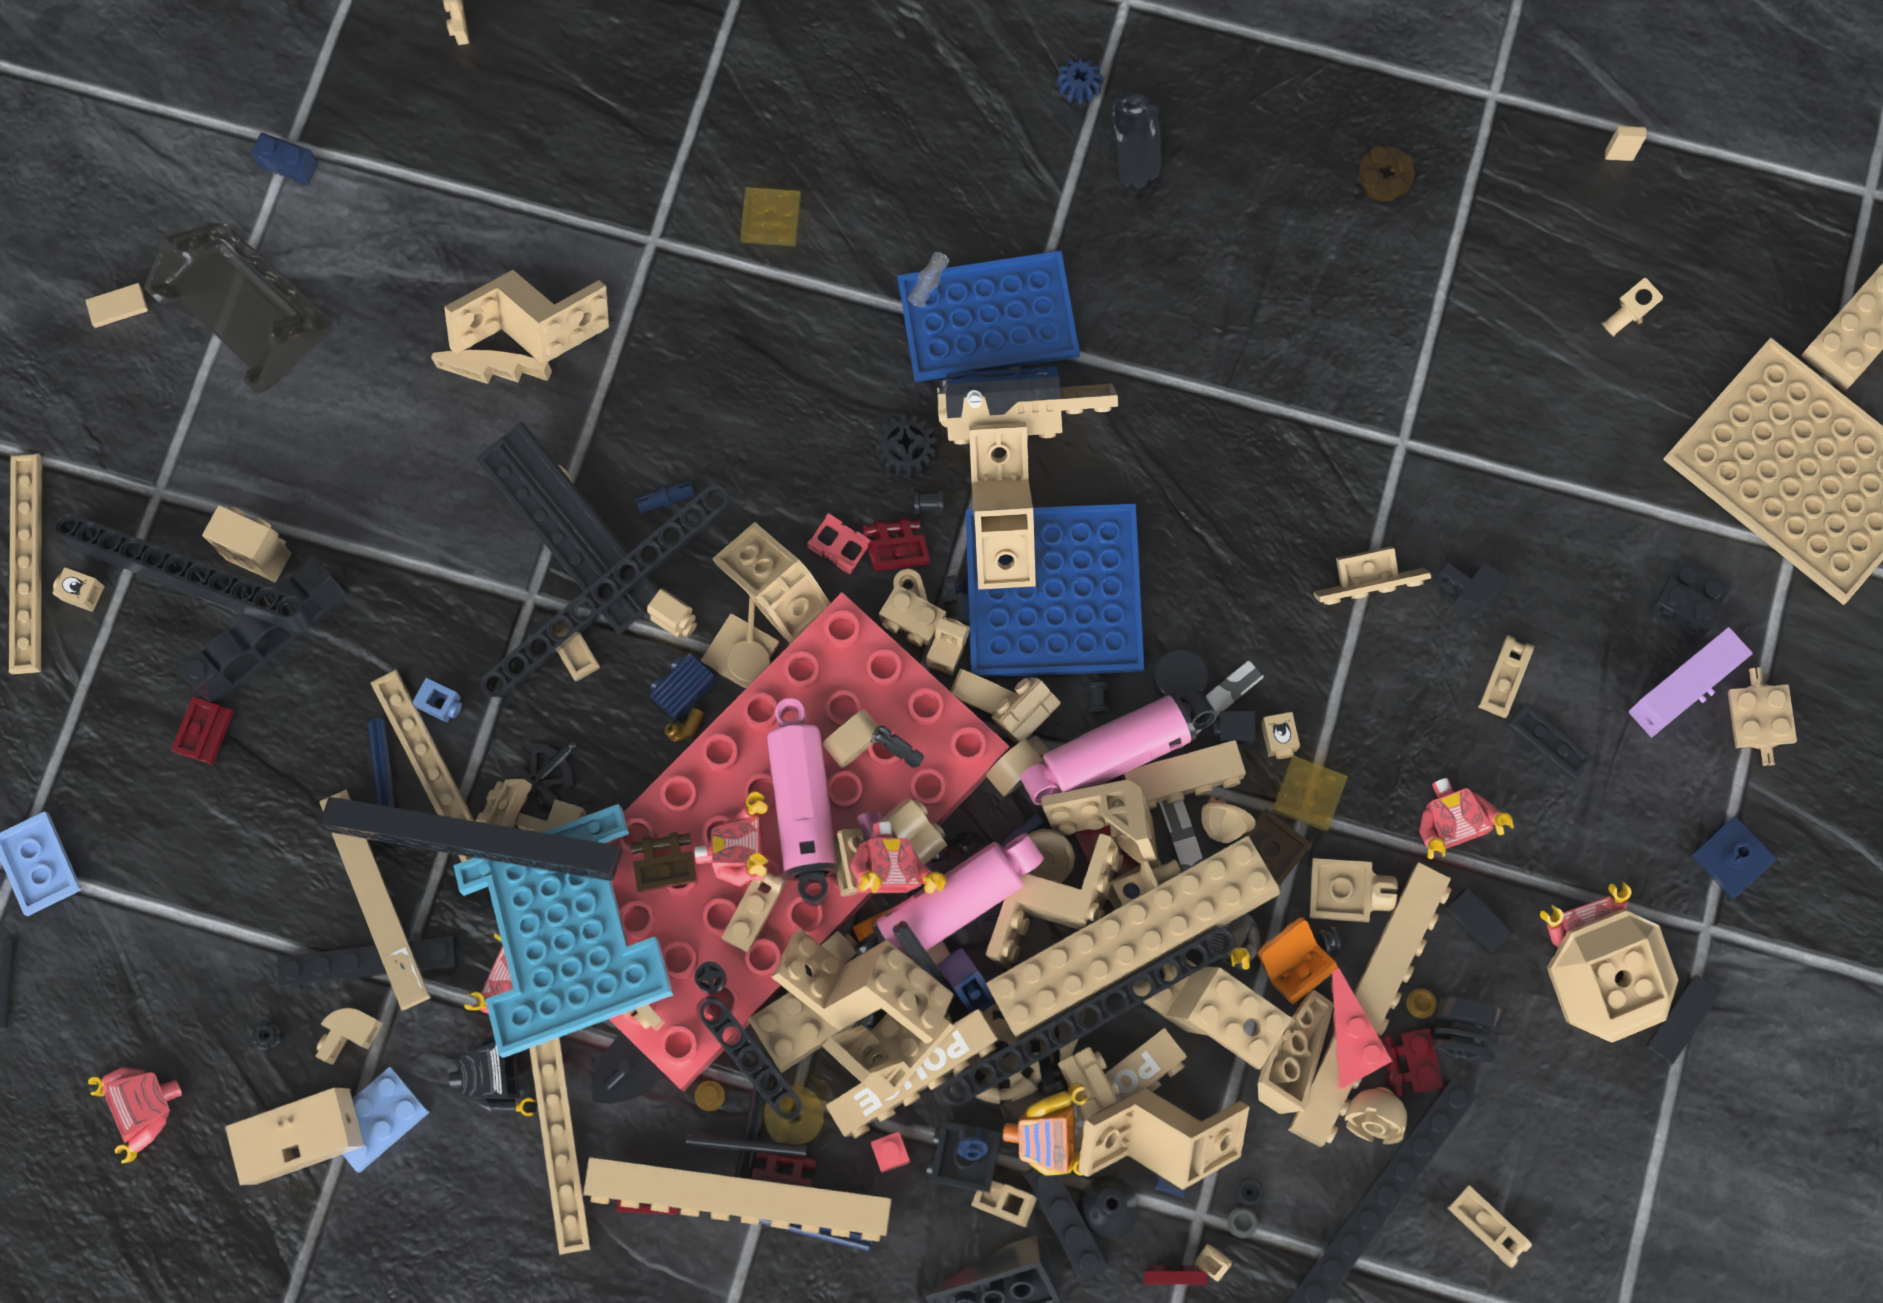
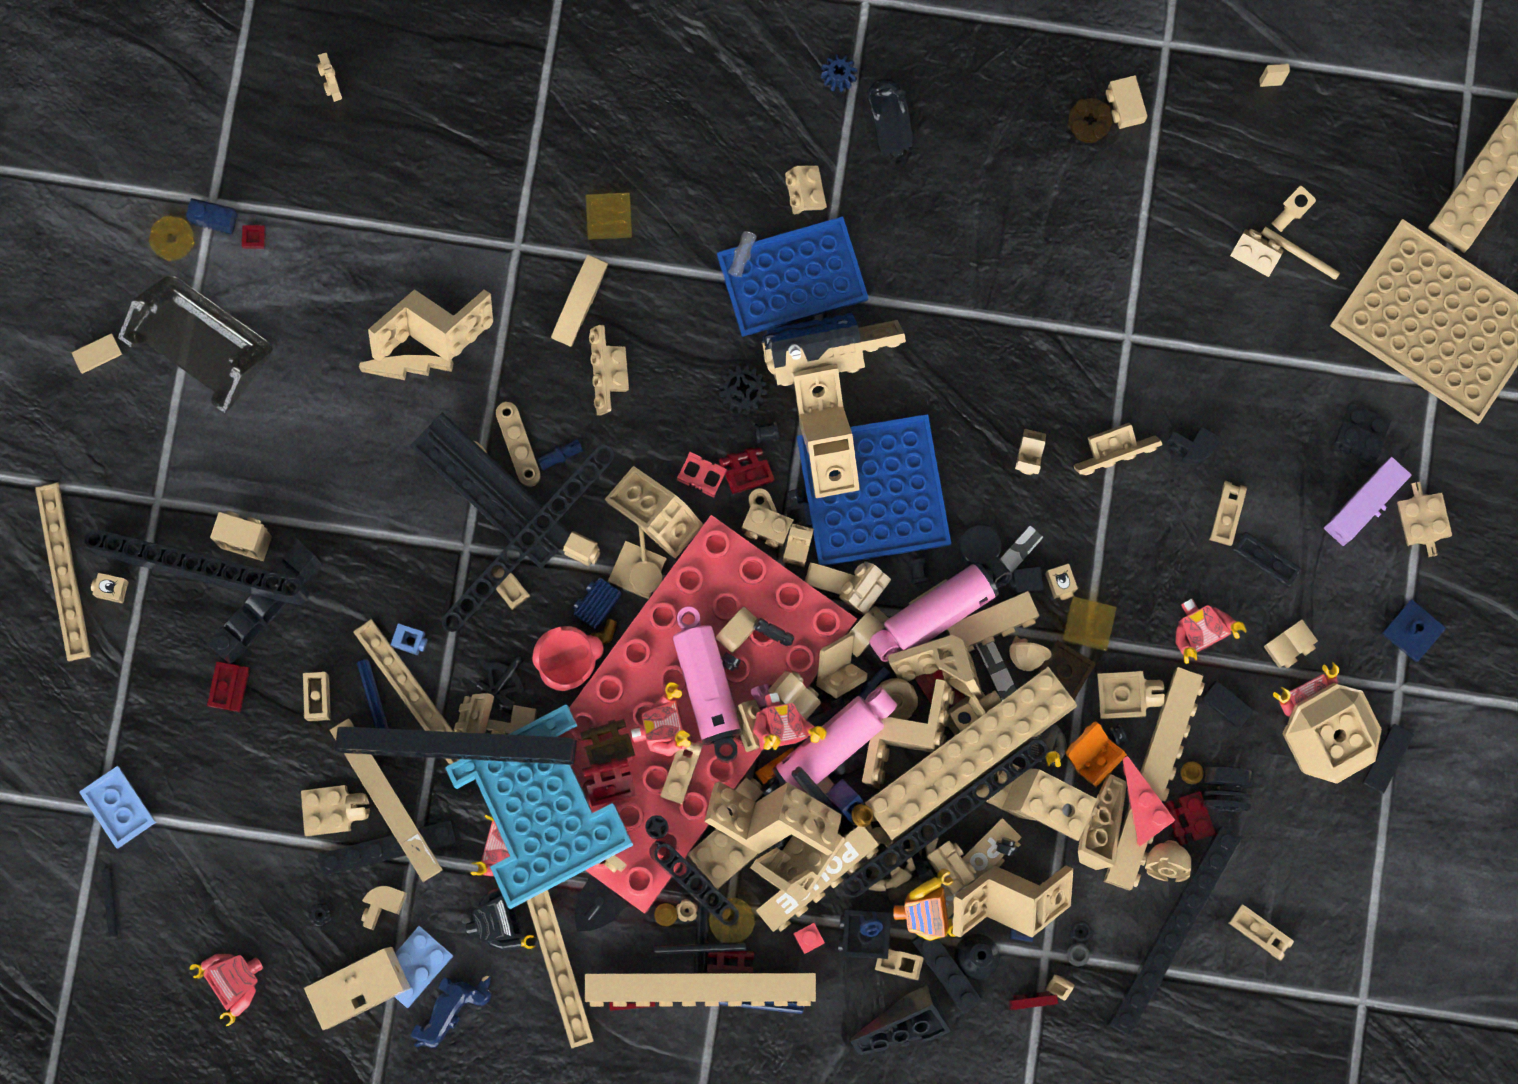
camera: 15 degrees left, 5 degrees up
none -> clear yellow plate [149,216,195,261]
none -> dark red plate [242,225,266,249]
none -> tan plate [301,785,370,836]
none -> tan brick [303,672,331,721]
none -> dark blue animal [410,976,491,1048]
none -> tan plate [496,402,541,487]
none -> coral piece [532,626,604,691]
none -> tan slope [551,254,608,347]
none -> dark red plate [582,757,636,806]
none -> tan bracket [589,325,629,415]
none -> tan plate [676,899,698,922]
none -> black plate [721,652,741,672]
none -> tan bracket [785,166,827,214]
none -> tan bracket [816,633,867,698]
none -> pearl gold plate [852,804,873,827]
none -> black plate [996,837,1018,856]
none -> tan brick [1015,429,1046,475]
none -> tan brick [1106,76,1147,129]
none -> bracket [1230,229,1283,277]
none -> tan bar [1261,226,1340,280]
none -> tan brick [1264,620,1318,668]

